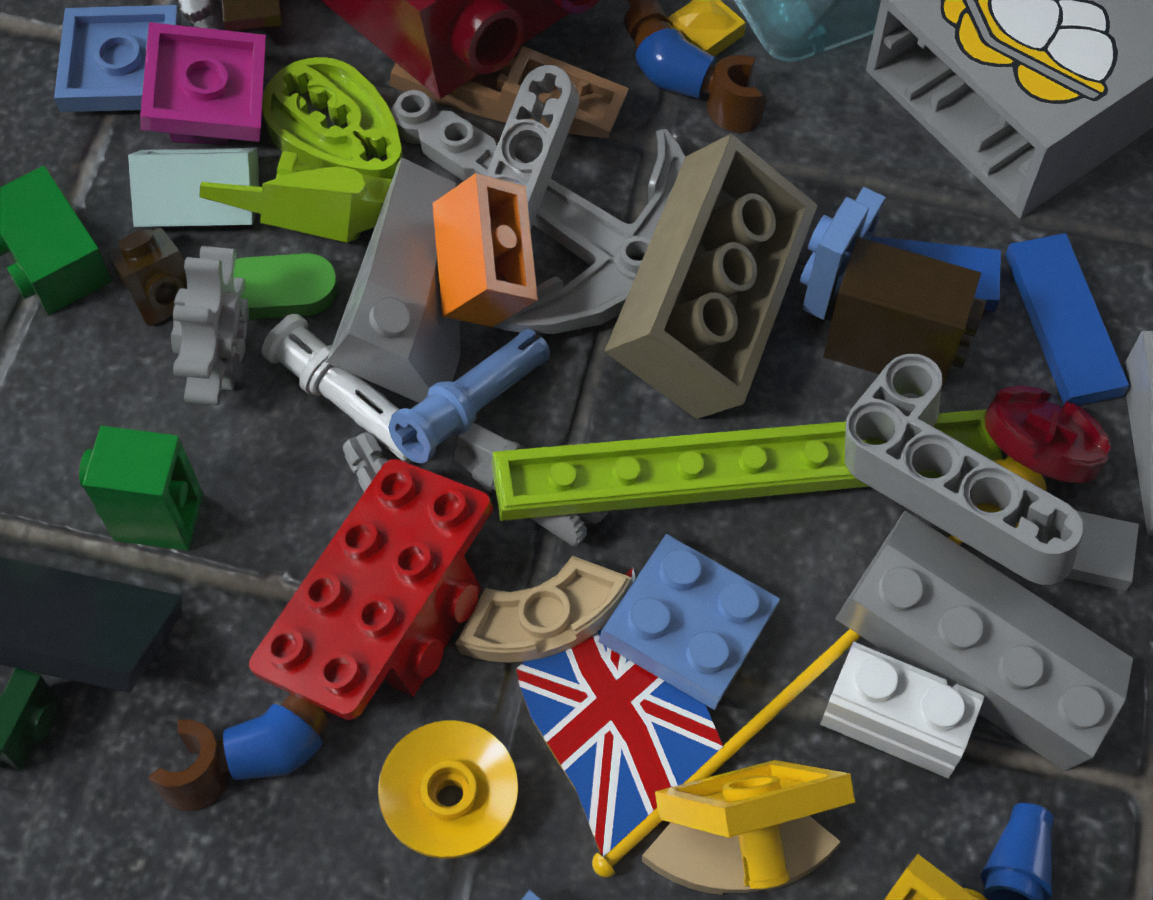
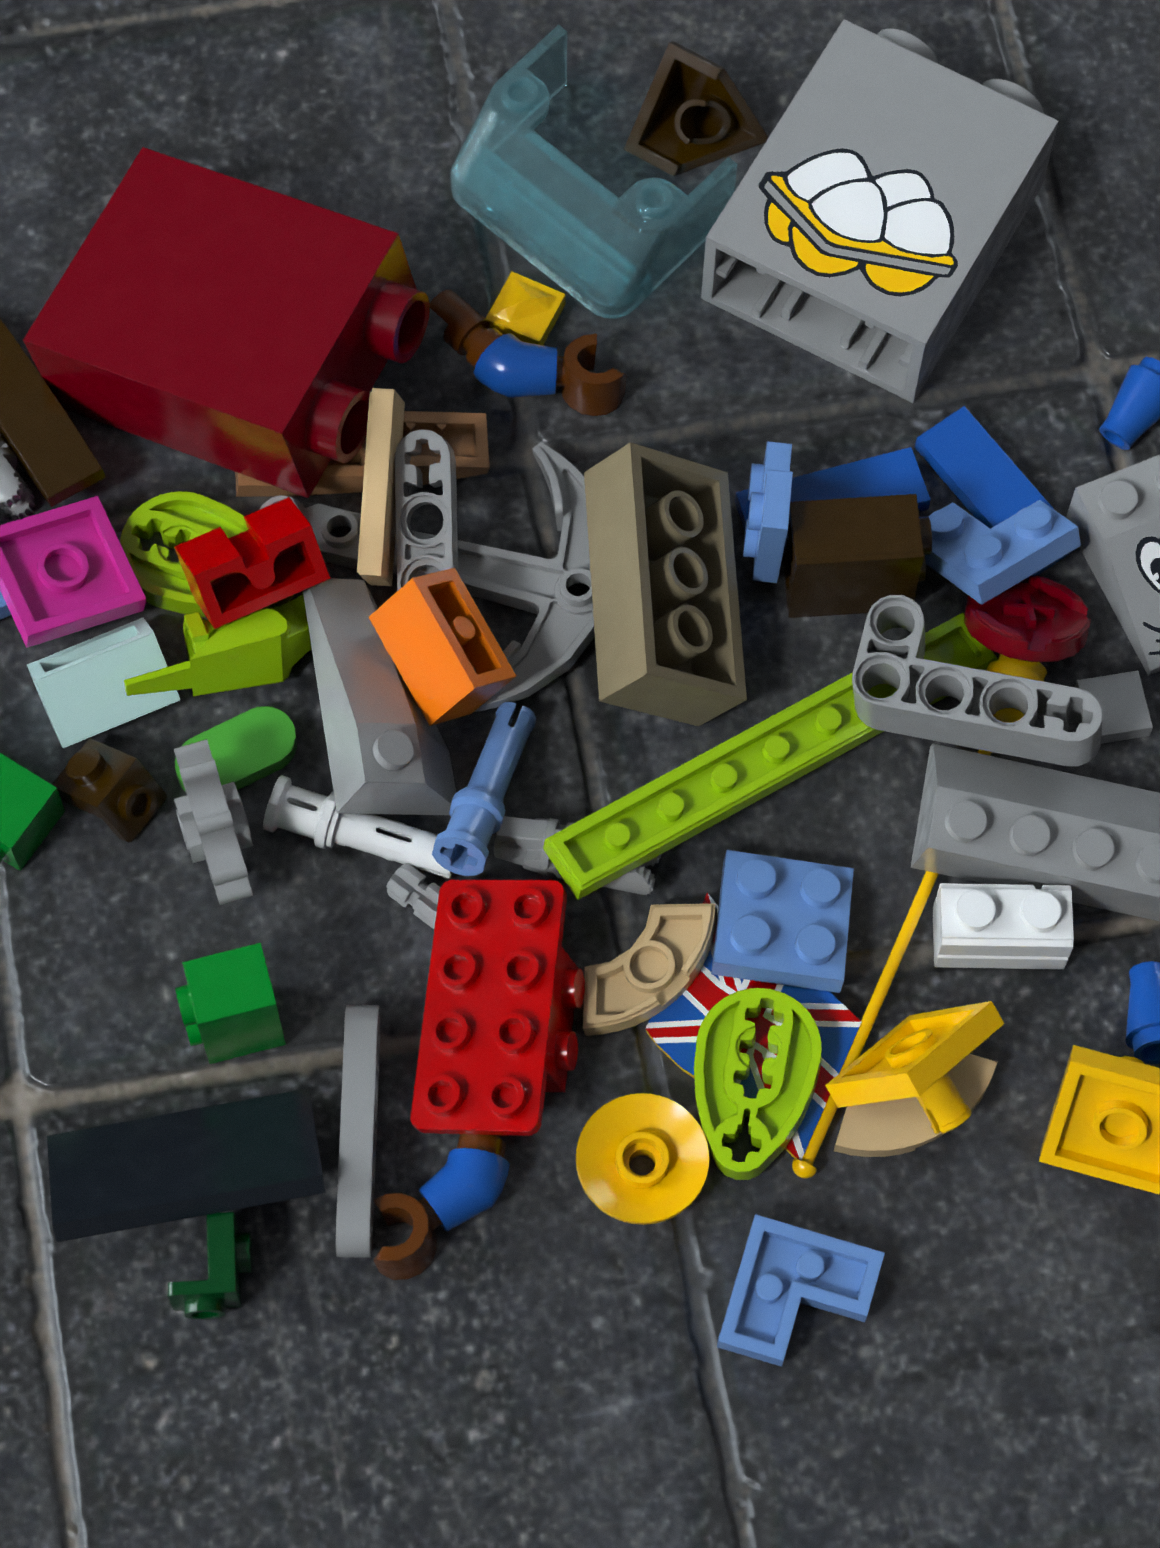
camera: 25 degrees left, 5 degrees up
none -> red brick [174,497,330,629]
none -> light grey beam [336,1005,381,1258]
none -> tan tile [357,388,405,586]
none -> lime piece [694,988,822,1180]
none -> medium blue plate [925,500,1081,605]

